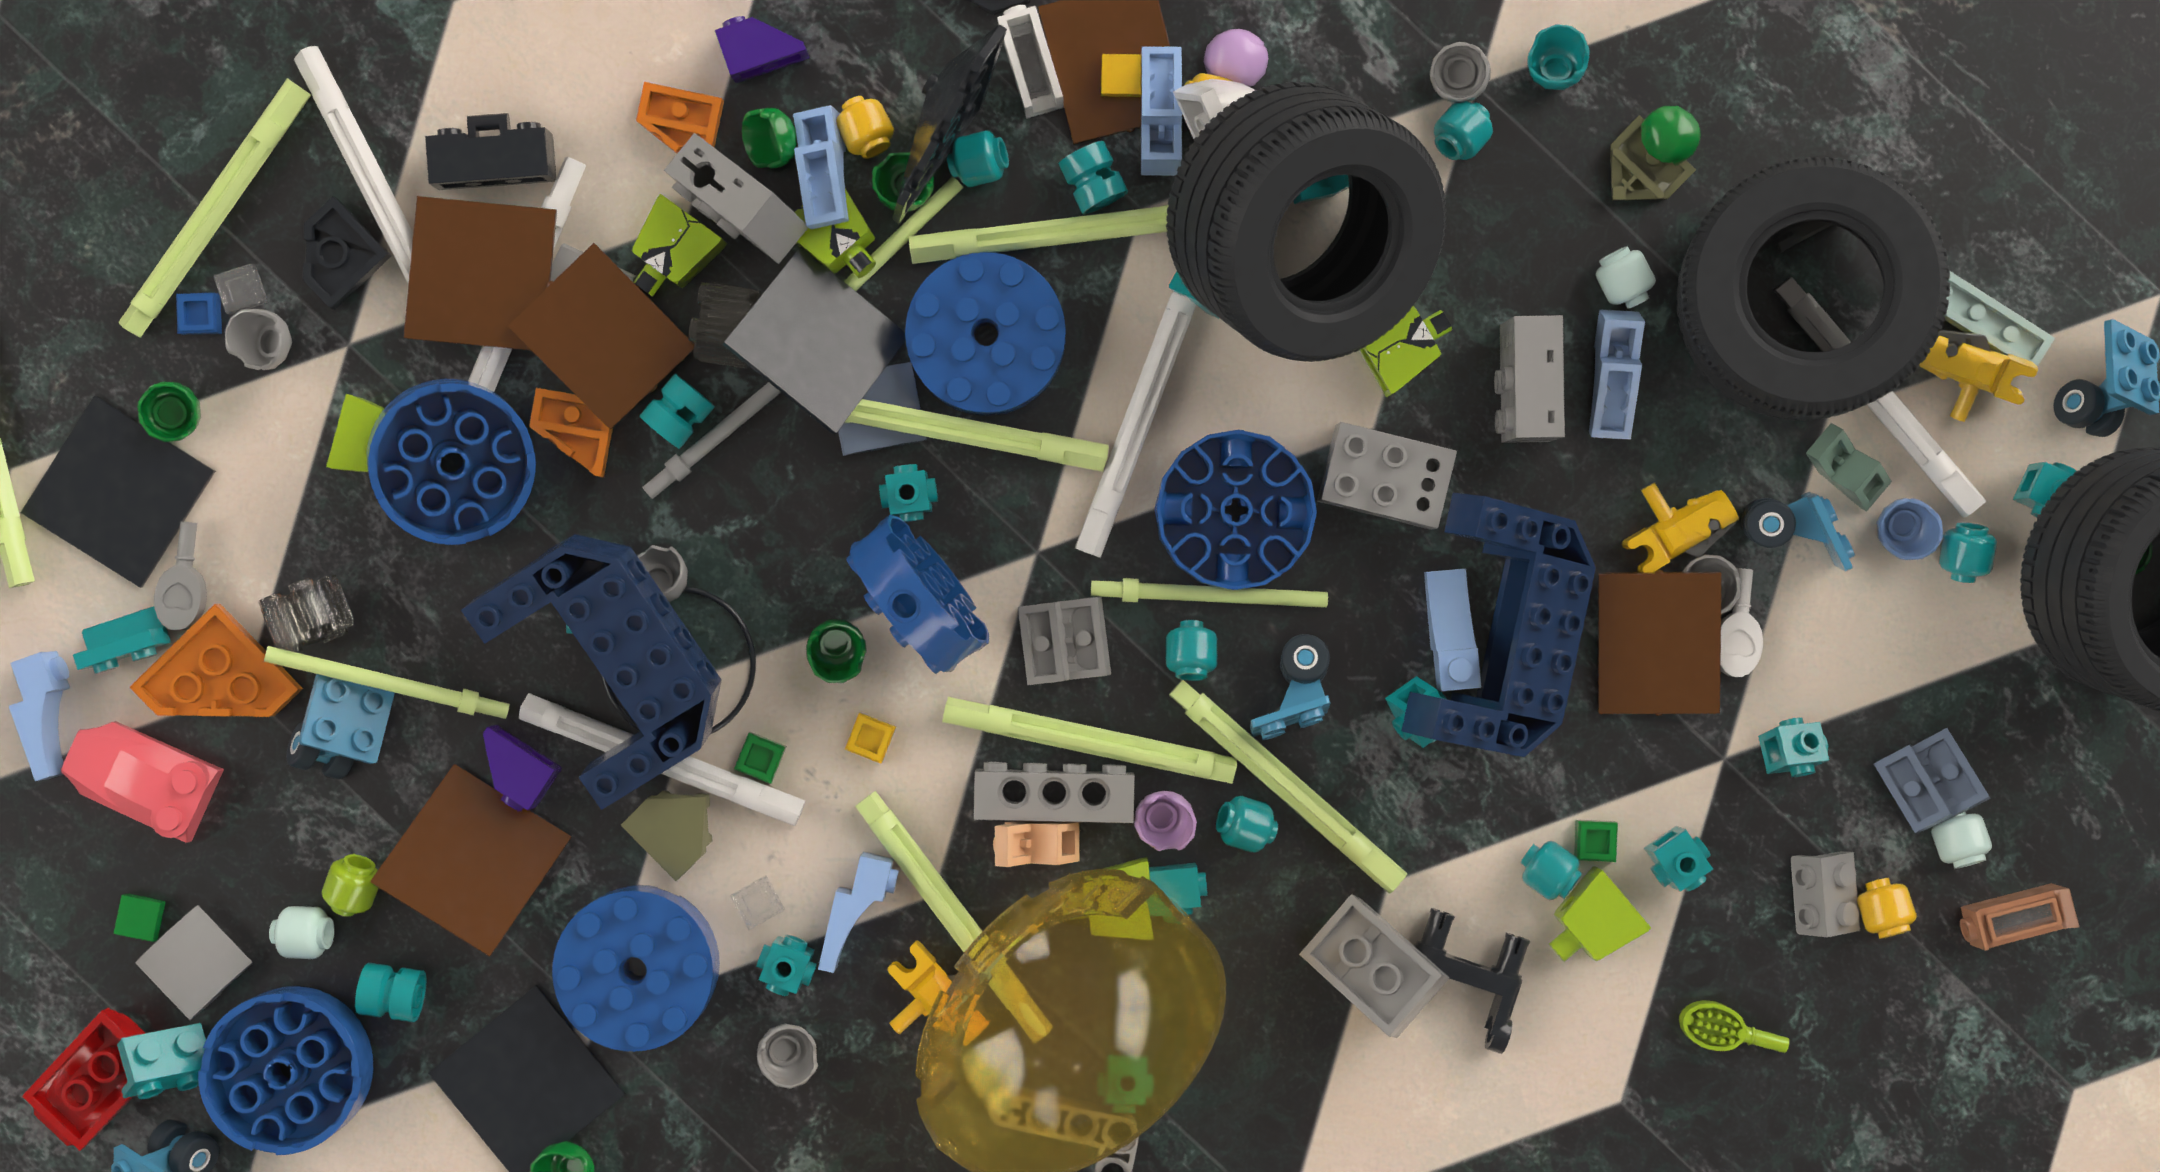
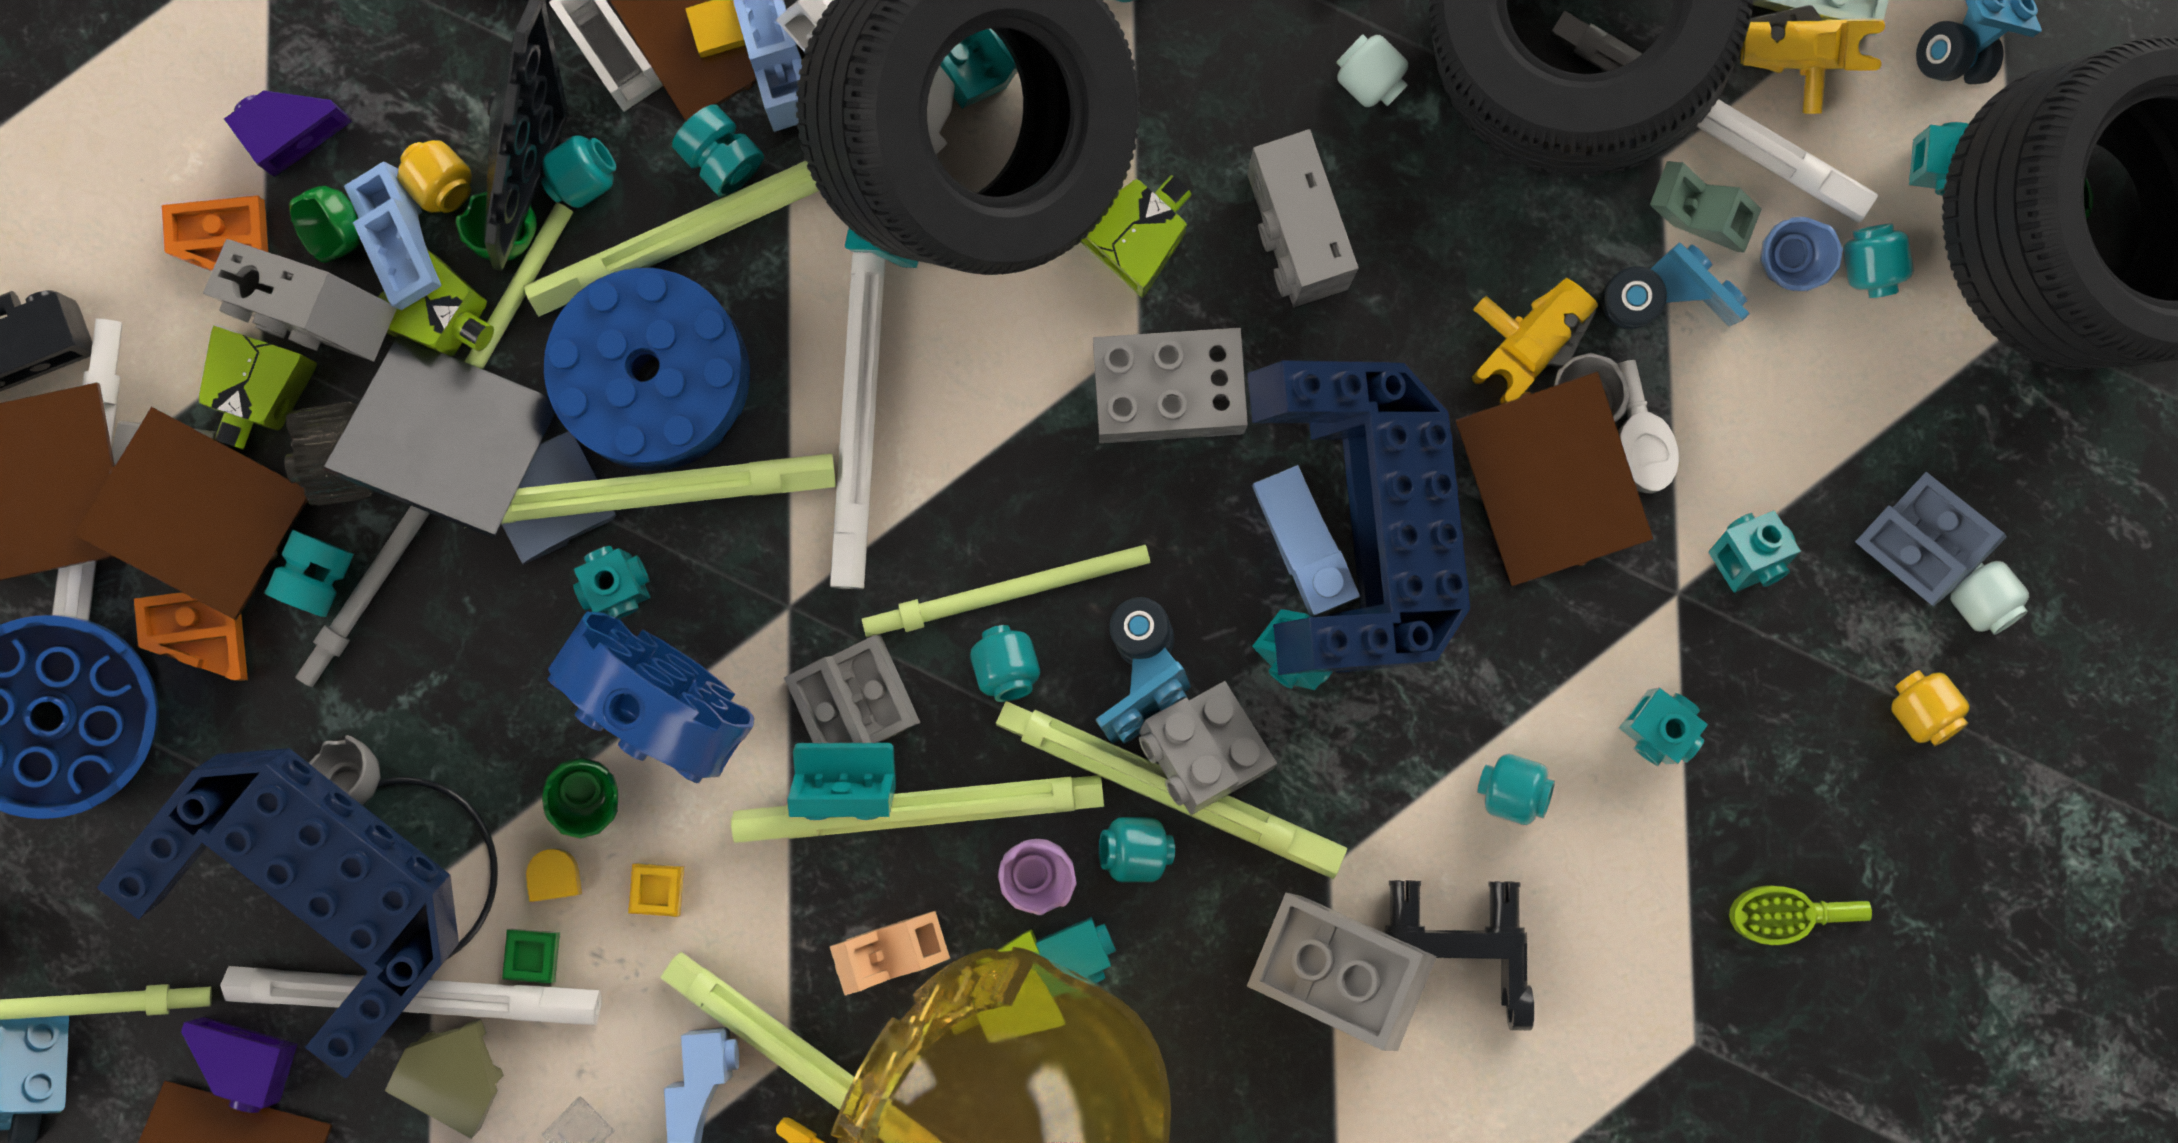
camera: 20 degrees left, 5 degrees down
light grey brick [974,762,1135,823] -> none
blue brick [1155,430,1317,590] -> none
lime torso [1549,866,1651,962] -> none
green tile [1574,820,1618,862] -> none
light blue slope [1589,310,1645,440] -> none
light grey bracket [1791,851,1860,937] -> none
nougat window [1960,883,2079,951] -> none
none -> yellow tile [526,849,582,902]
none -> teal bracket [787,743,896,820]
none -> light grey plate [1139,681,1277,815]

